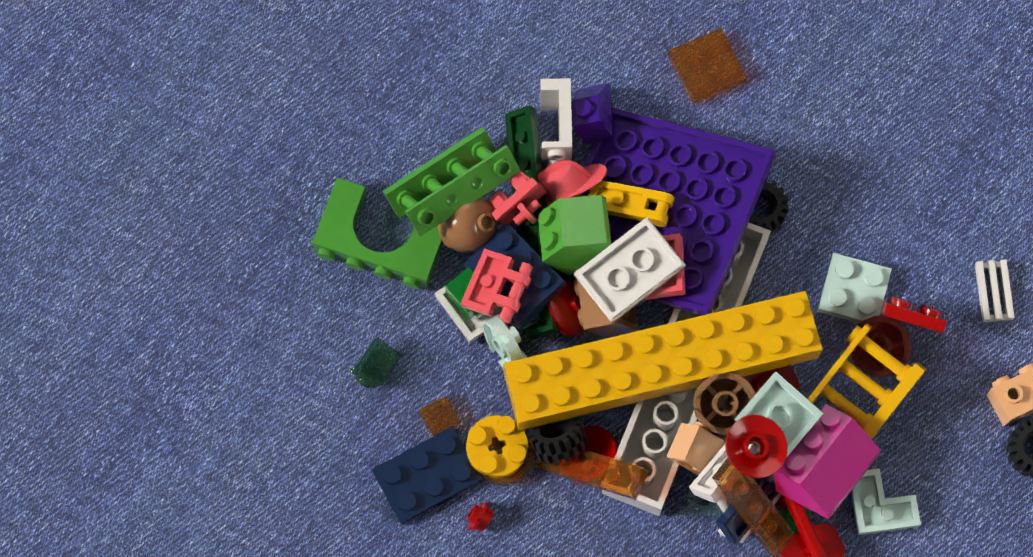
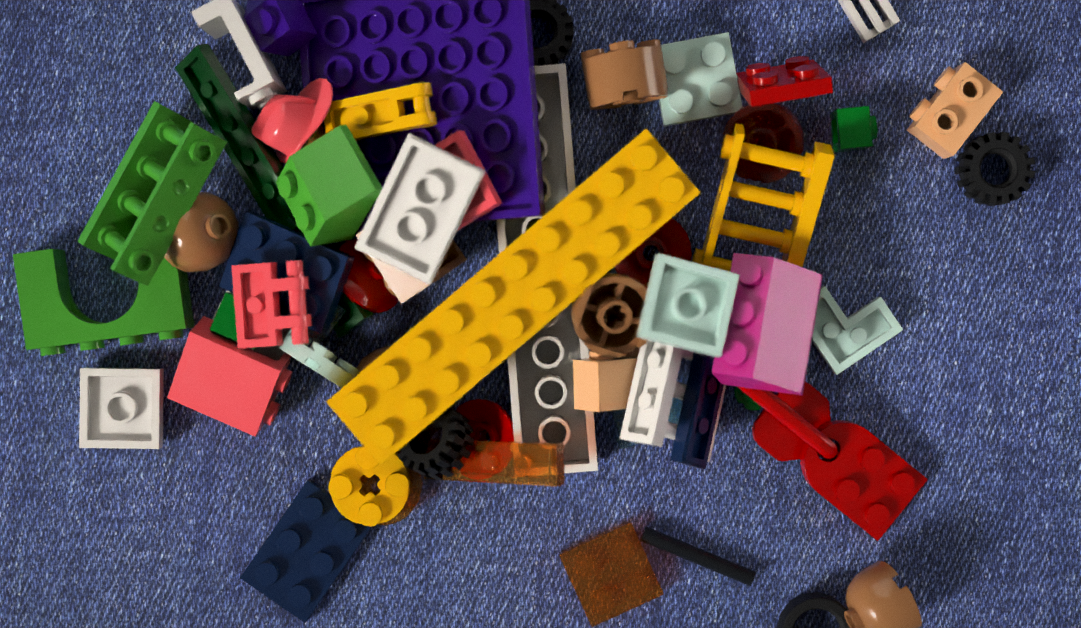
camera: 25 degrees left, 15 degrees up
clear green bracket [350,338,402,388] -> none
clear orange tile [419,396,460,437] -> none
red plate [466,501,494,532] -> none
coral hips [488,172,547,226] -> none
clear orange tile [712,458,795,557] -> none
red dish [725,415,788,478] -> none
none -> white plate [79,367,164,449]
none -> coral panel [167,316,293,437]
none -> medium nougat brick [580,39,668,110]
none -> green plate [830,106,878,153]

